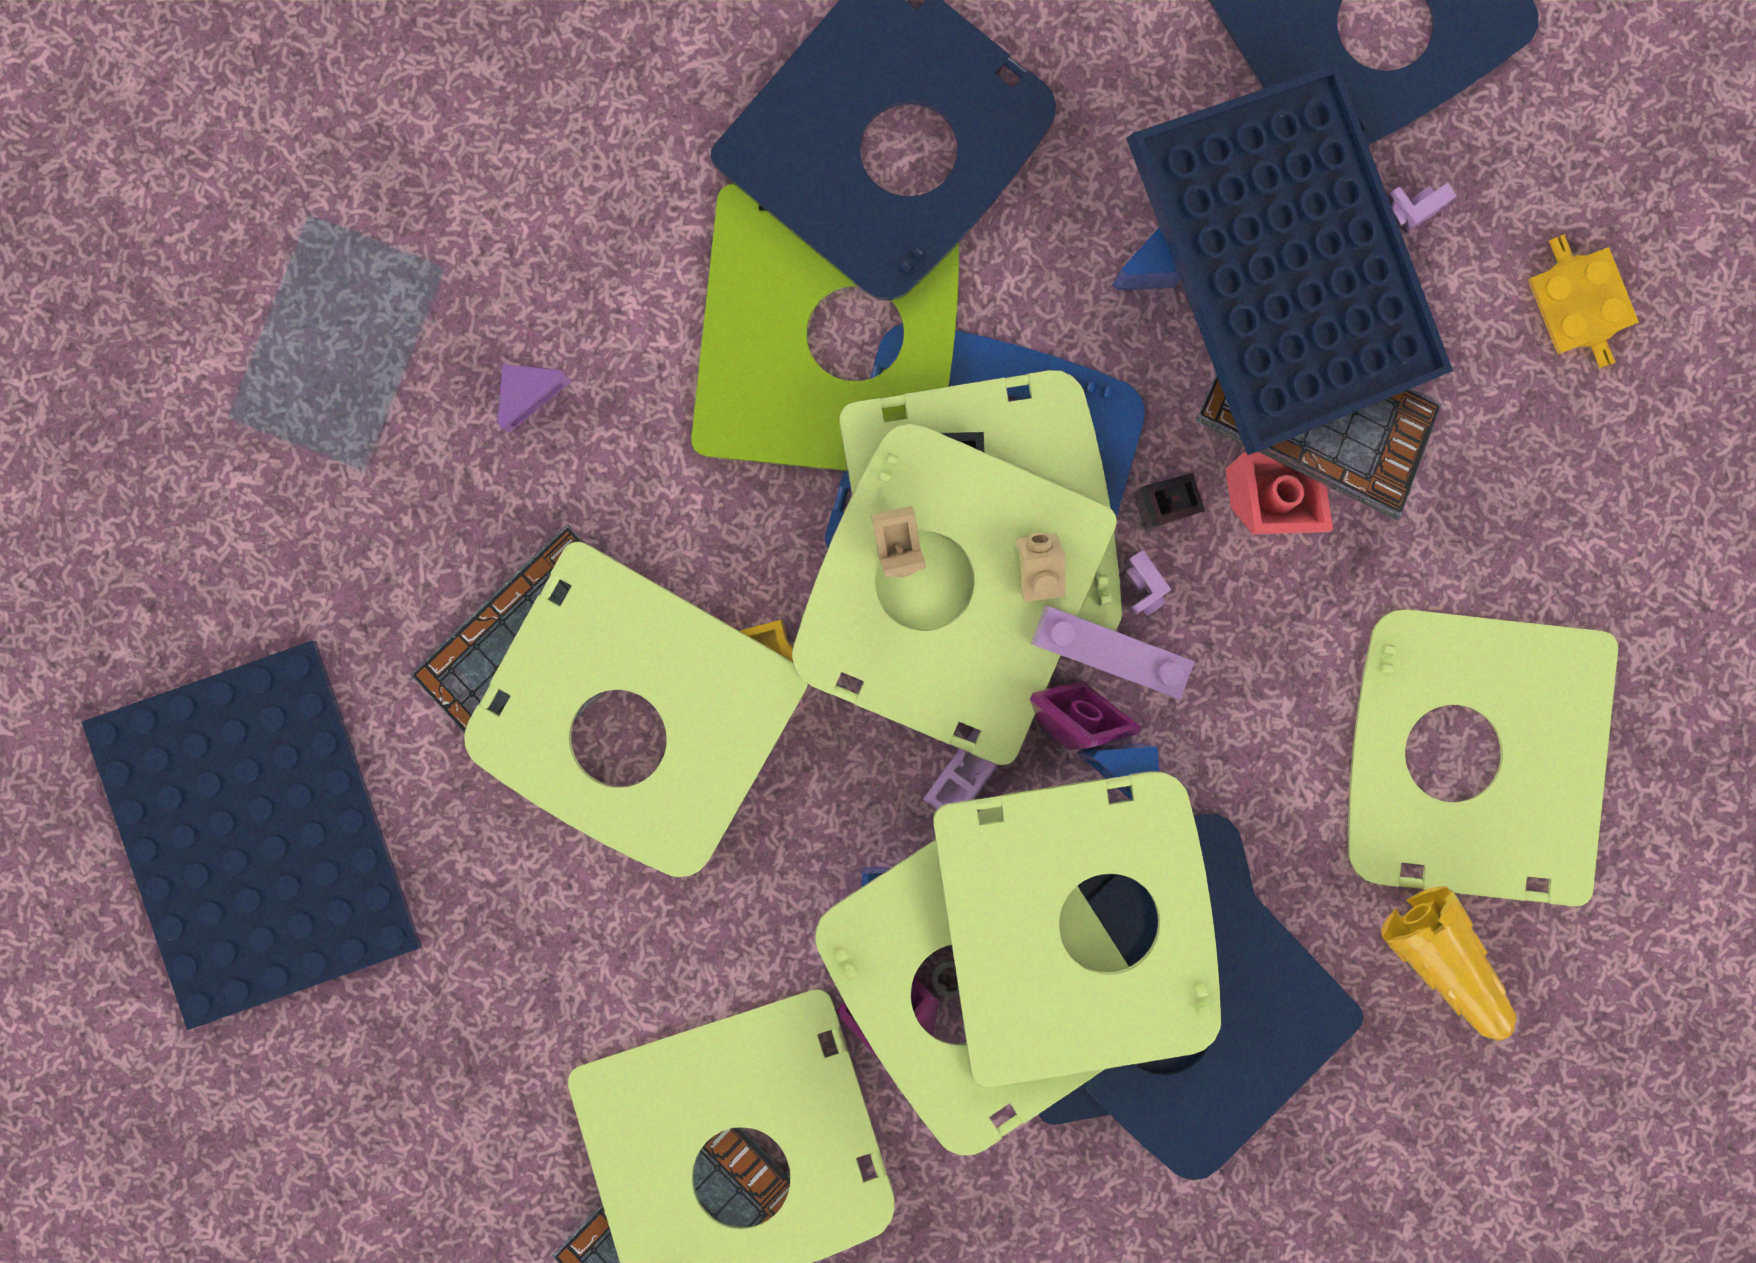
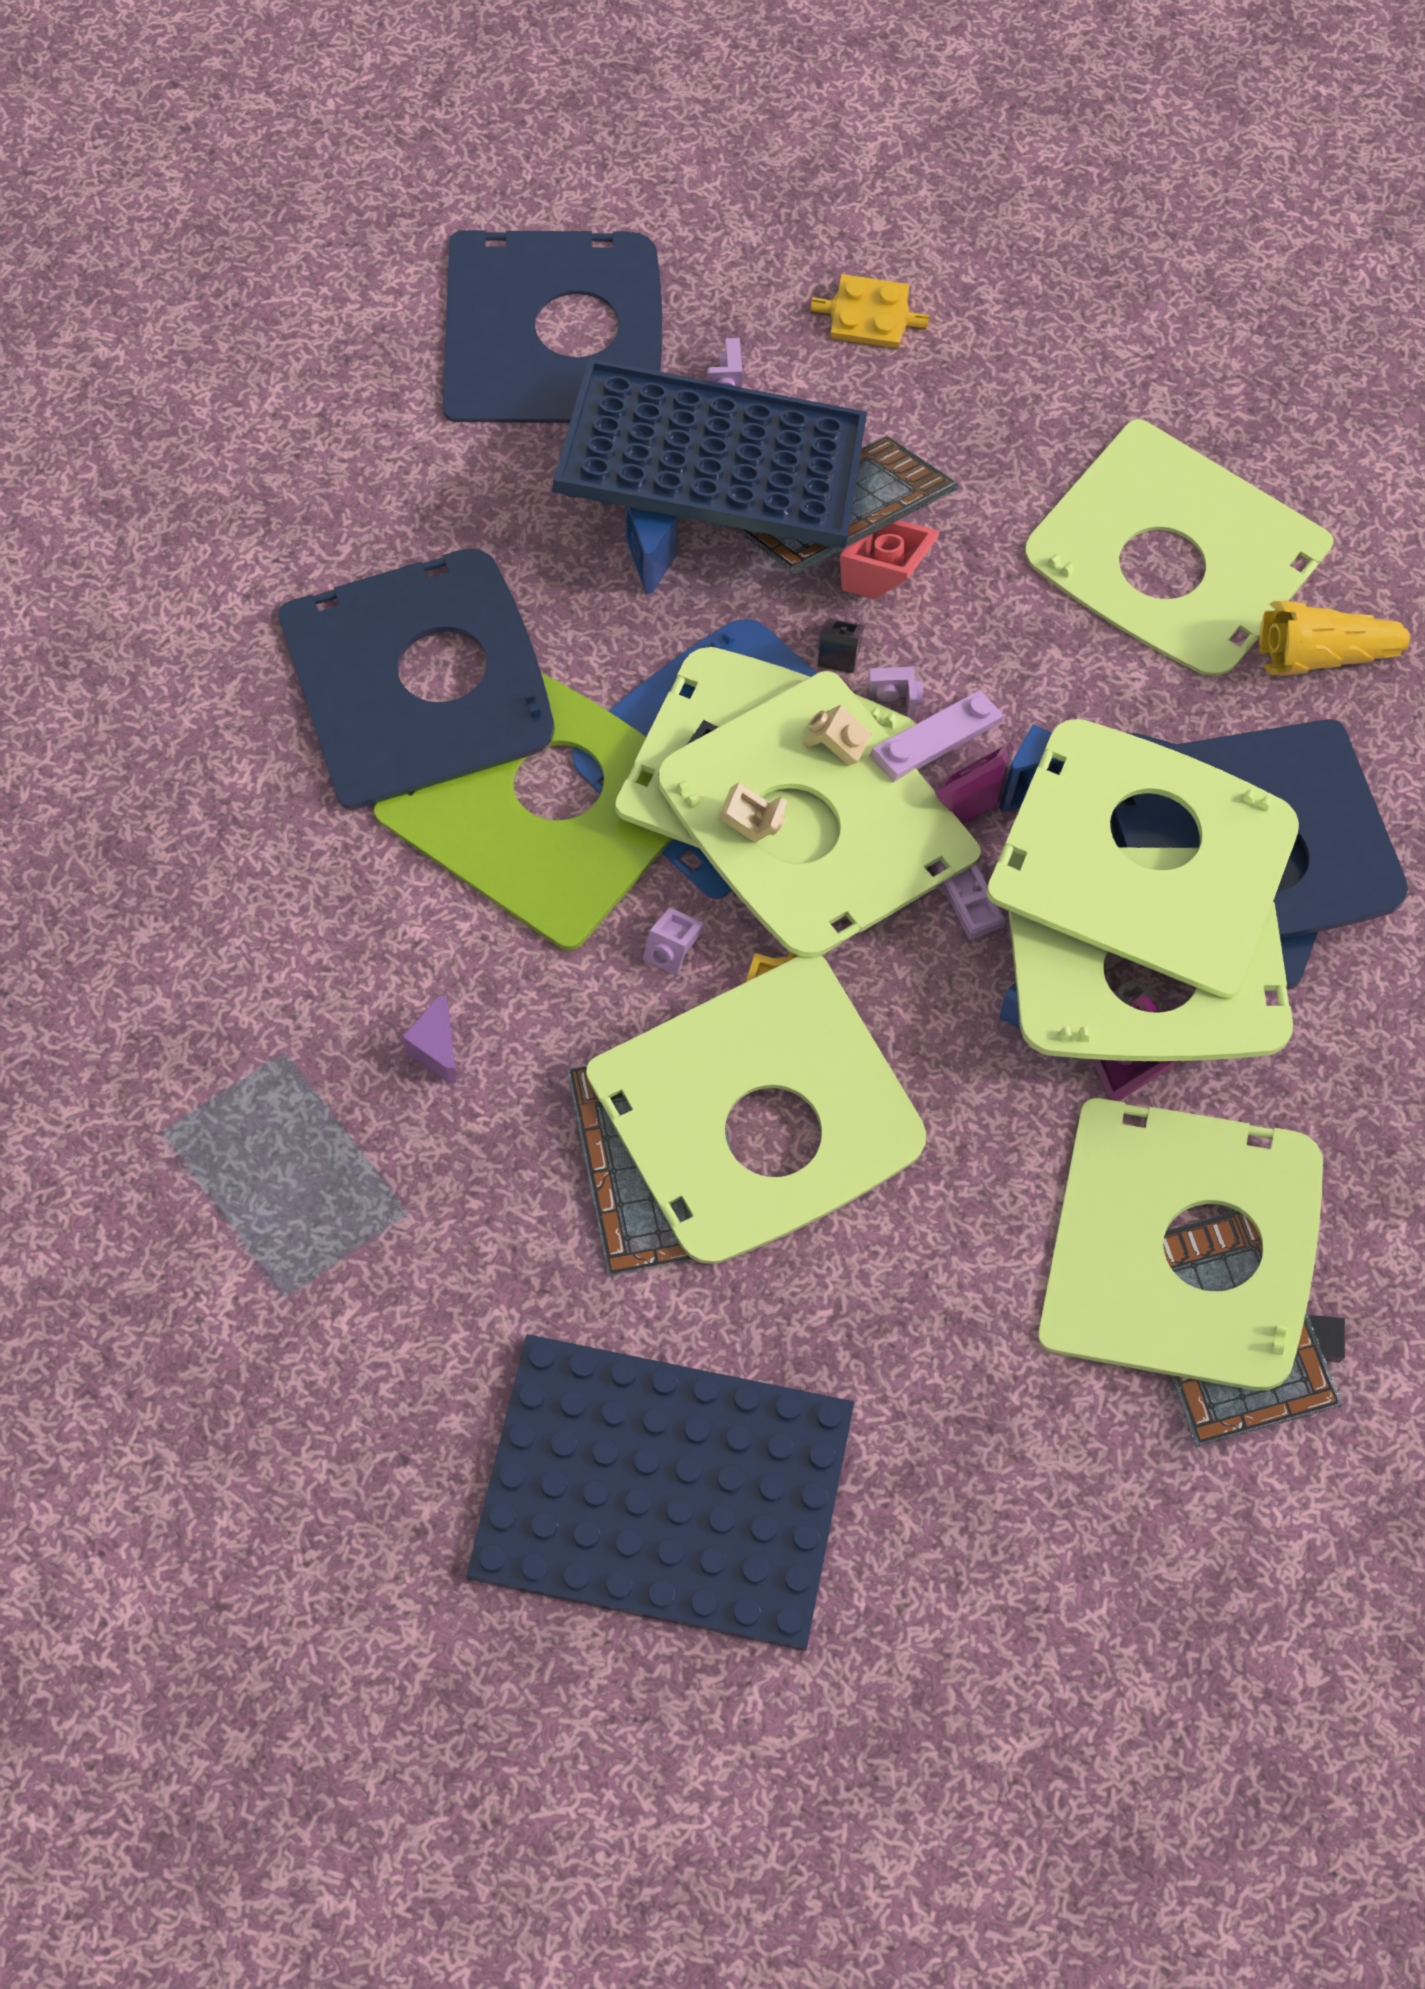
camera: 65 degrees left, 25 degrees down
none -> lavender bracket [643,907,704,975]

